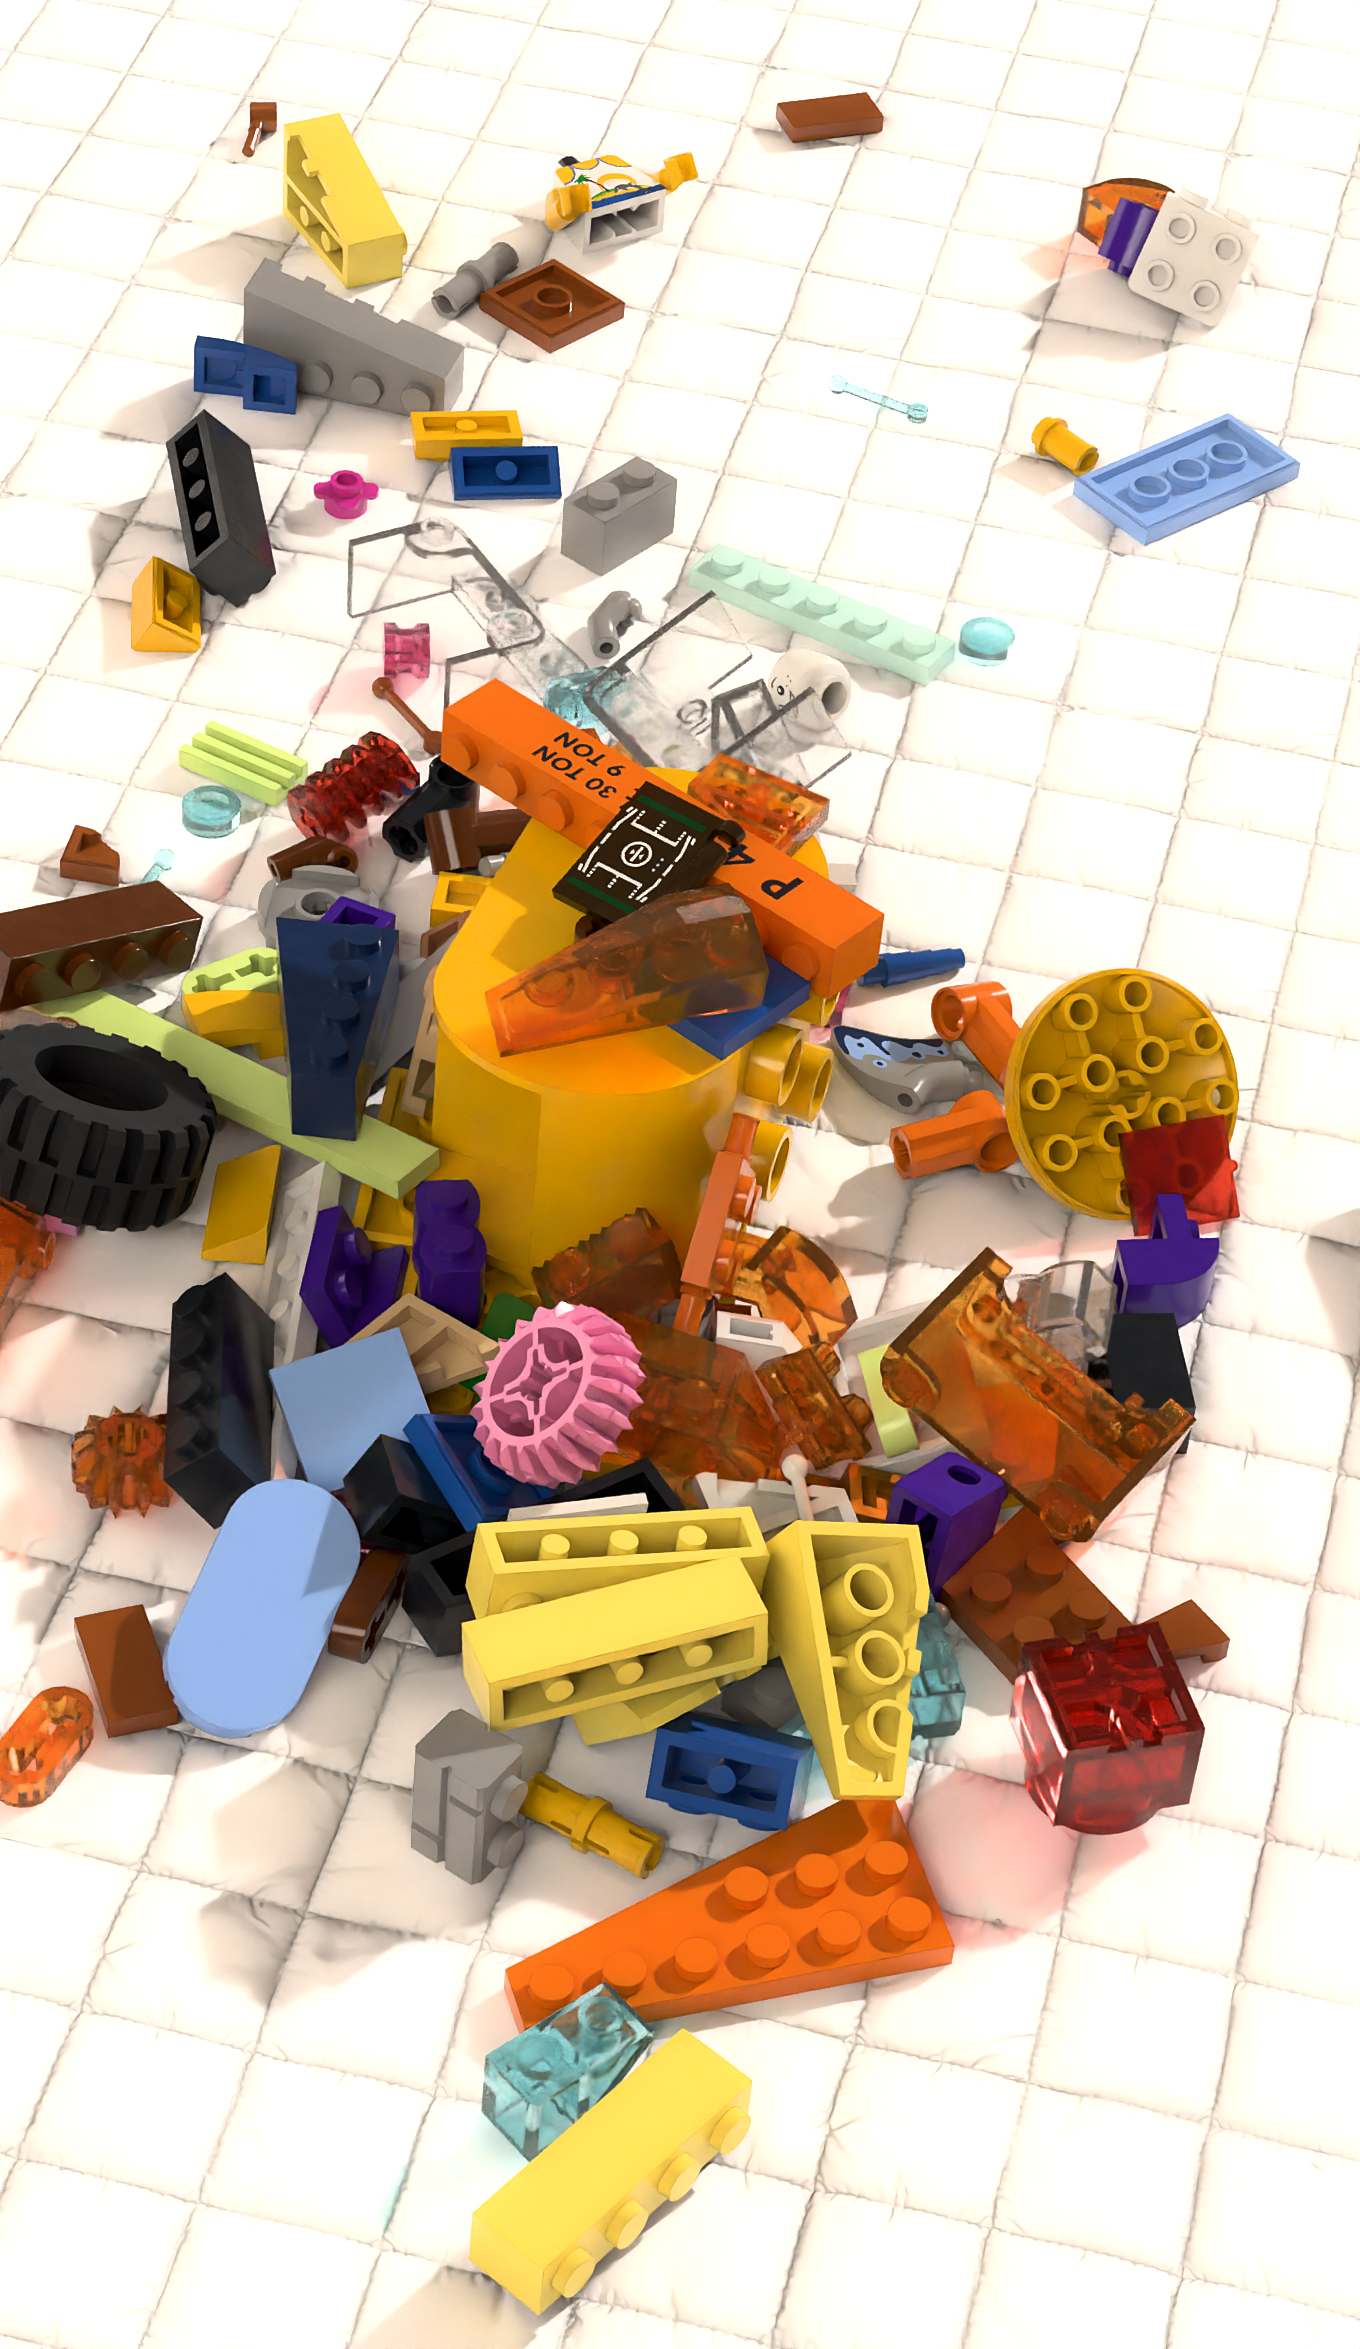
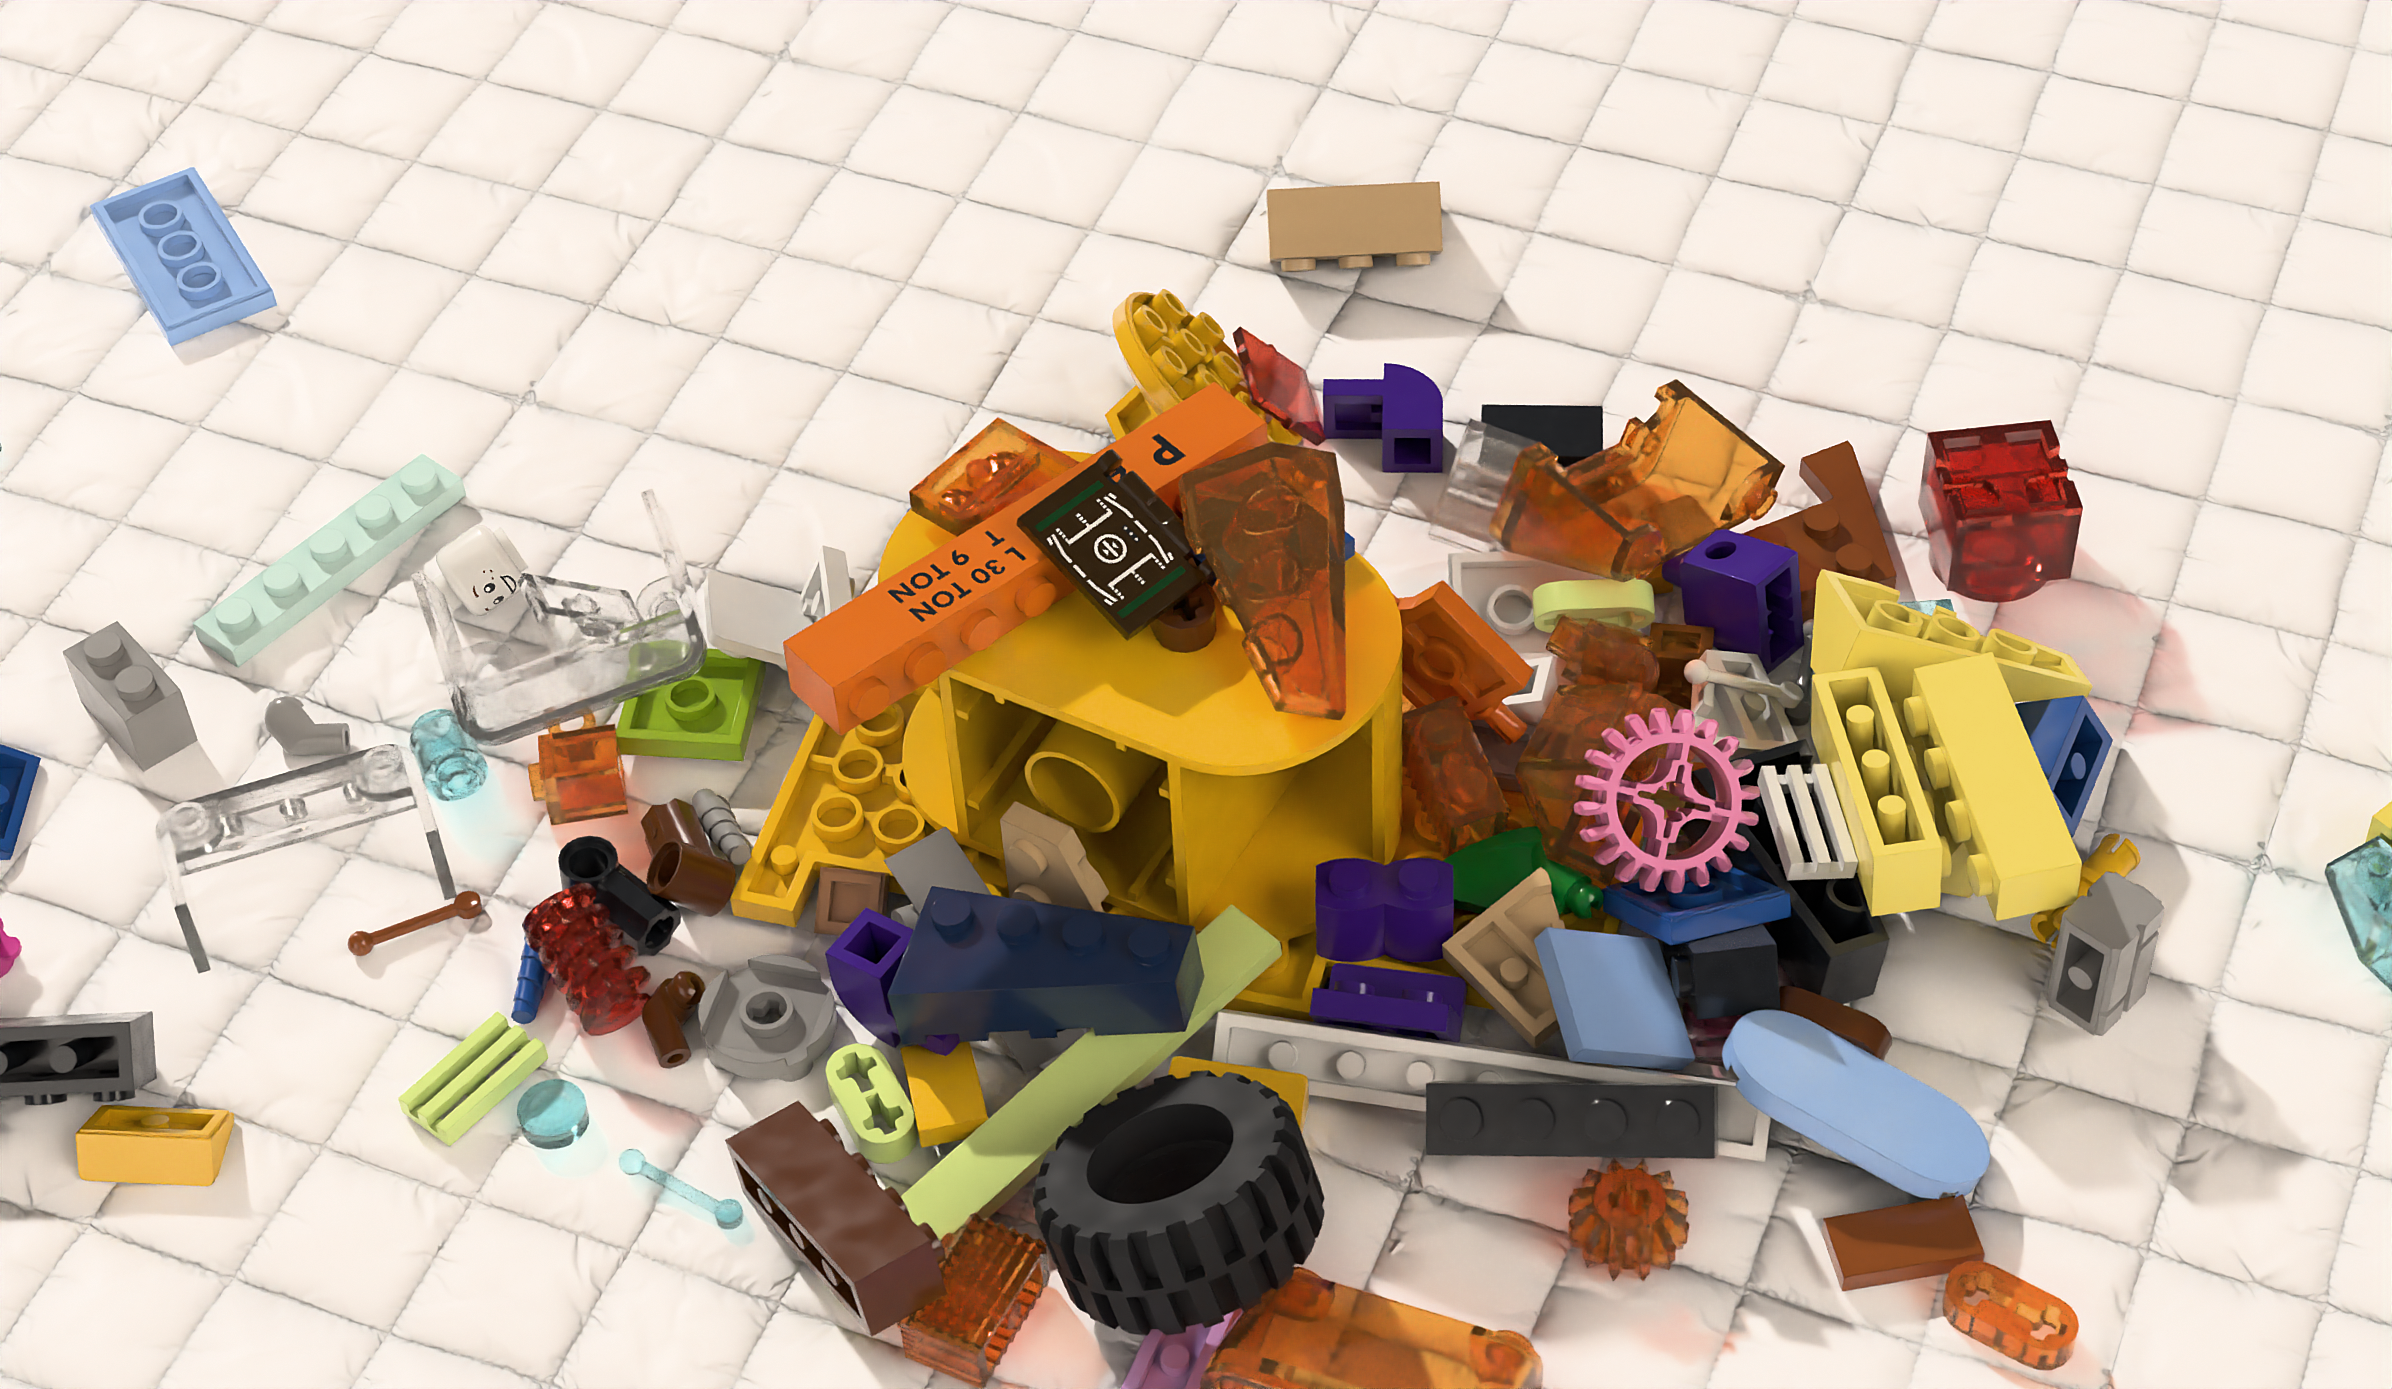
camera: 75 degrees left, 5 degrees up
dark orange tile [60,825,120,887] -> none
clear pink wheel [382,622,430,680] -> none
orange wing [504,1800,955,2047] -> none
clear light blue tile [958,617,1015,666] -> none
yellow pin [1031,417,1099,477] -> none

